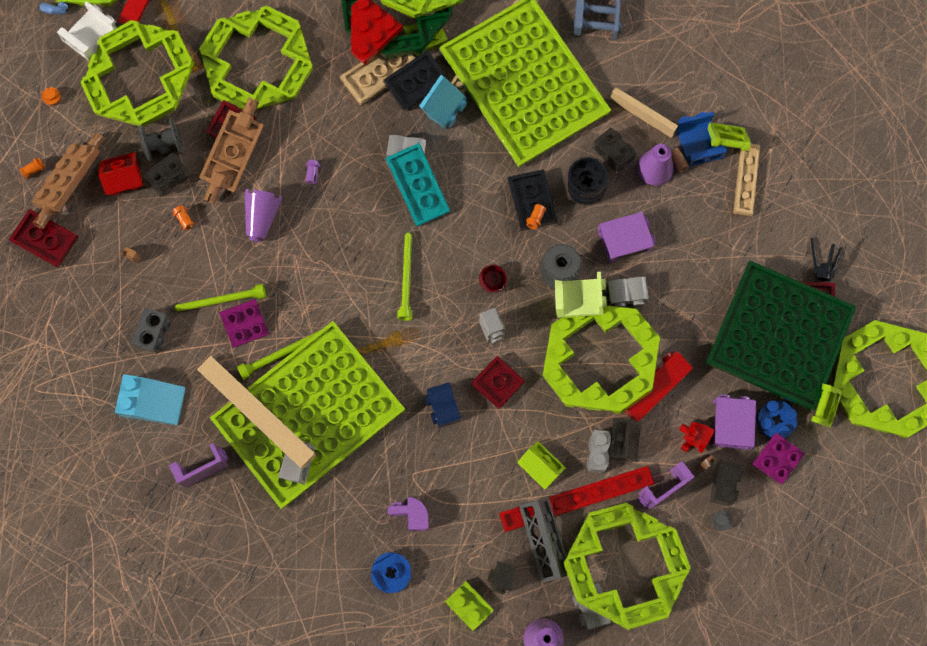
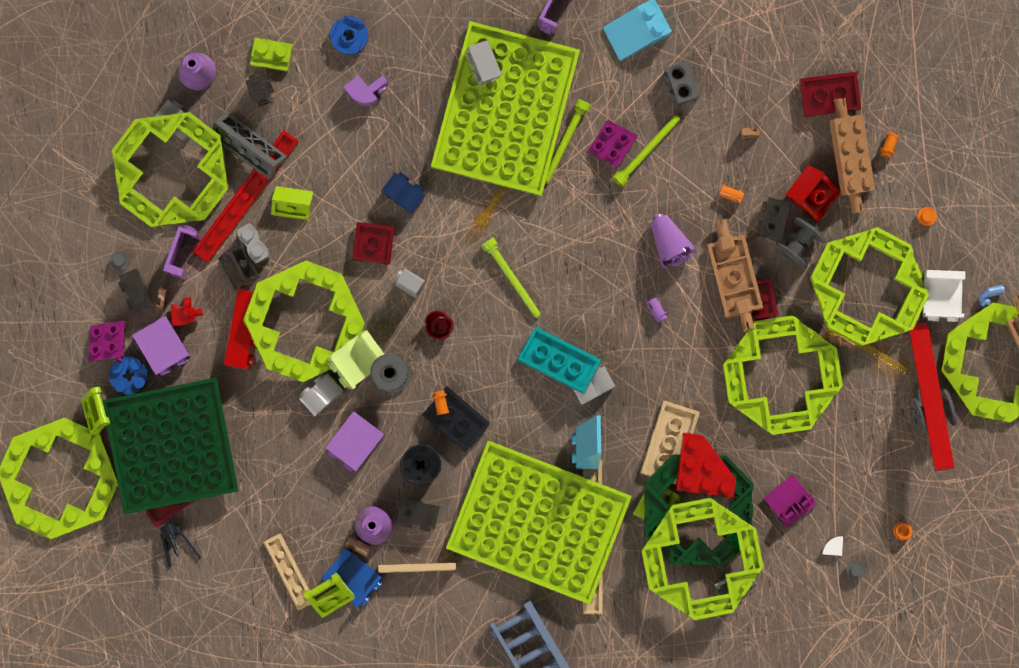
camera: 140 degrees right, 10 degrees up
tan tile [197,356,316,470] -> none
black plate [383,50,448,111] -> none

